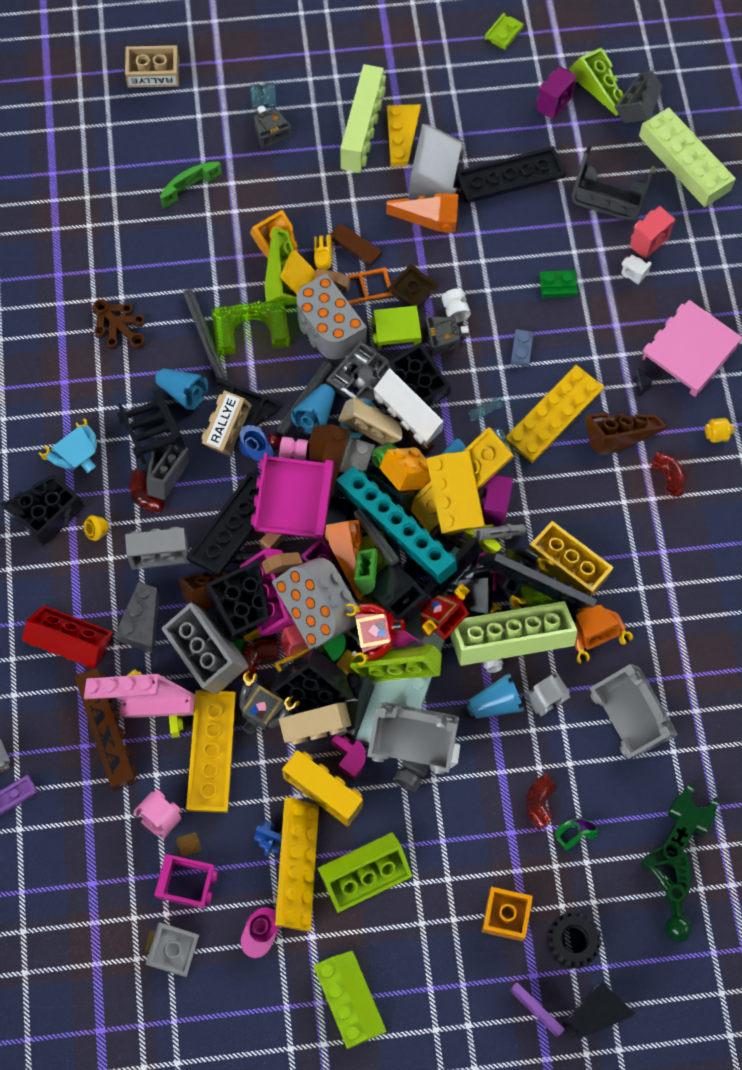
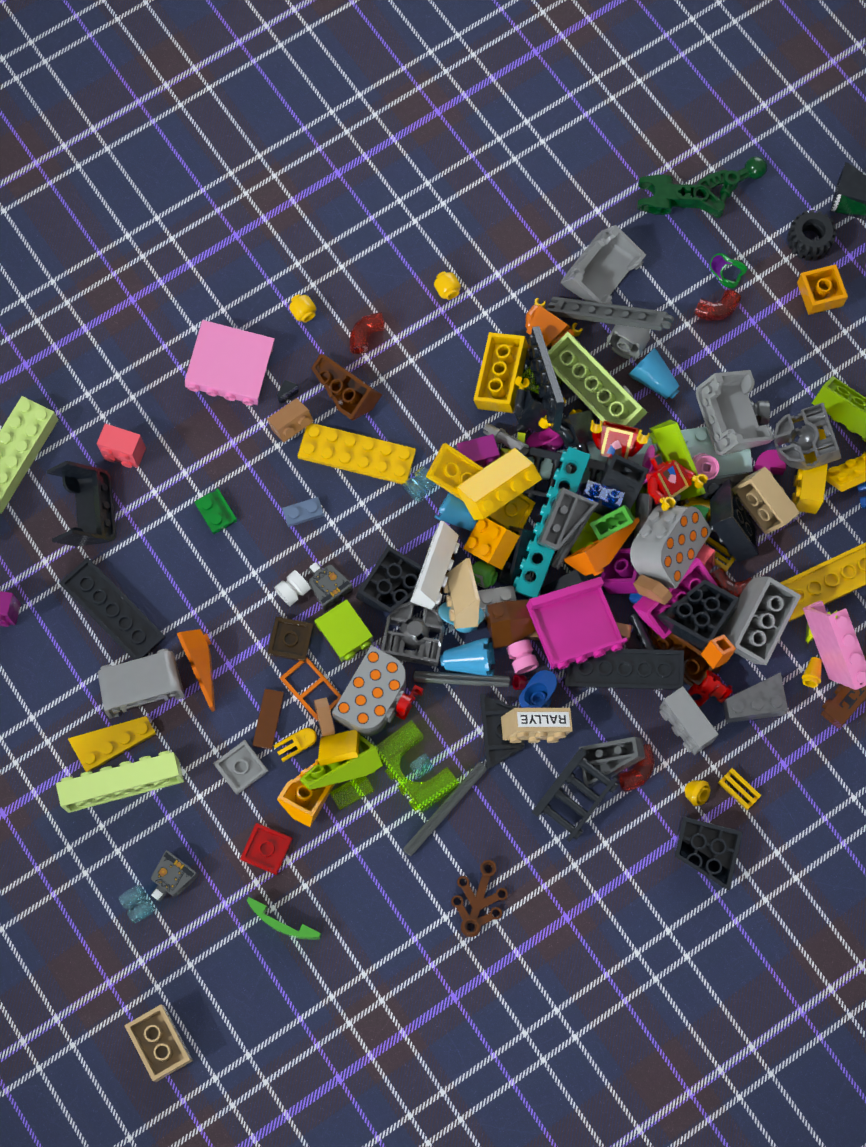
camera: 115 degrees left, 5 degrees up
red slope [22,605,114,668] -> none
medium azure torso [39,419,97,474] -> none
dark azure cone [155,368,208,410] -> none
dark grey torso [240,671,299,735] -> none
clear light blue axle [468,397,503,421] -> none
white brick [621,255,652,285] -> none
none -> light grey tile [213,740,269,795]
none -> red tile [240,823,293,876]
none -> medium nougat brick [267,398,314,443]
none -> clear neon green tile [330,776,374,811]
none -> red piece [396,685,424,720]
none -> clear light blue slope [410,753,433,780]
none -> yellow head [434,271,461,300]
none -> flat silver wedge [537,488,599,551]
none -> dark grey hinge [546,297,674,331]
none -> clear blue hinge [582,480,624,509]
none -> red piece [688,670,733,707]
none -> bright pink wheel [692,453,719,480]
none -> orange brick [701,634,736,669]
none -> yellow tile [718,768,761,810]
none -> flat silver connector [774,403,842,470]

